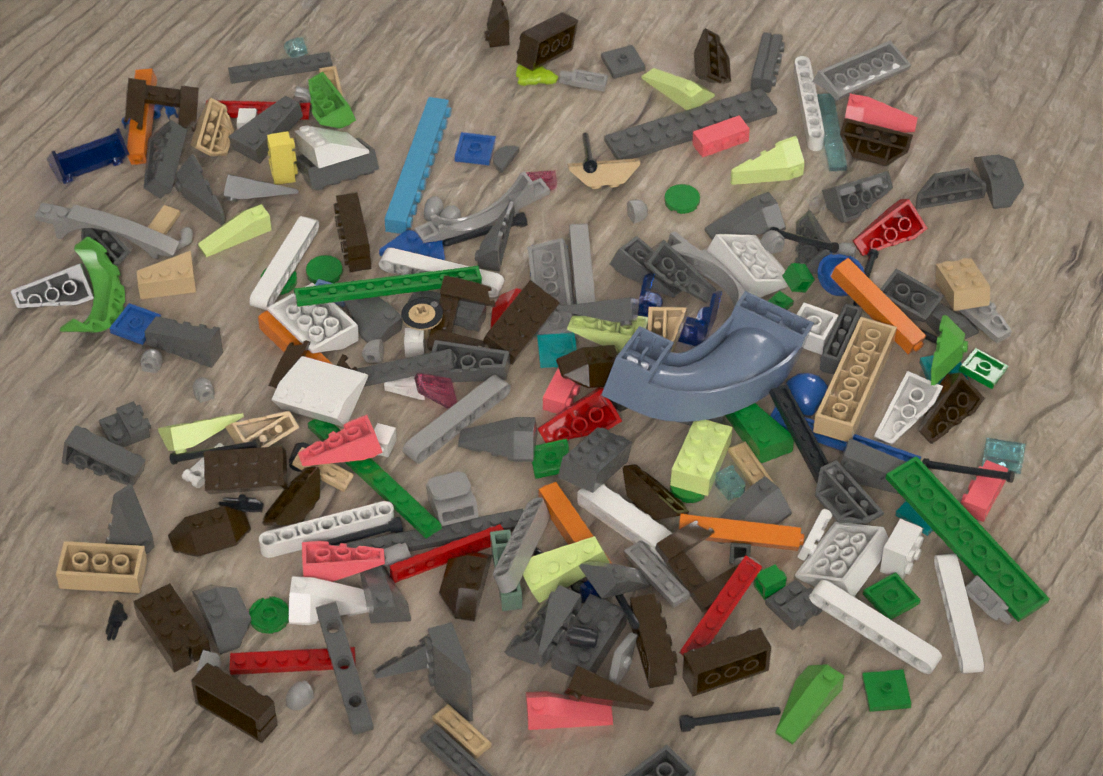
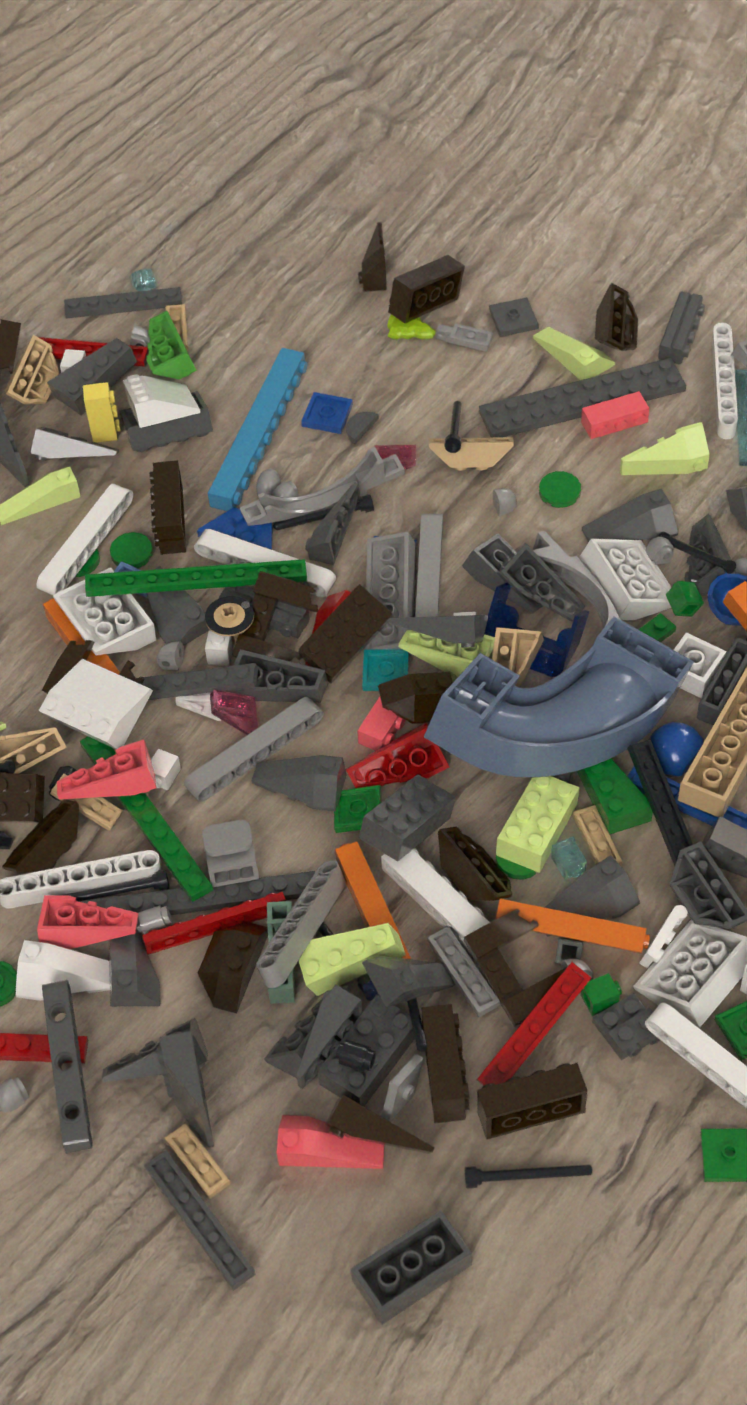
camera: 10 degrees right, 5 degrees up
bright green wedge [776,665,844,745] -> none

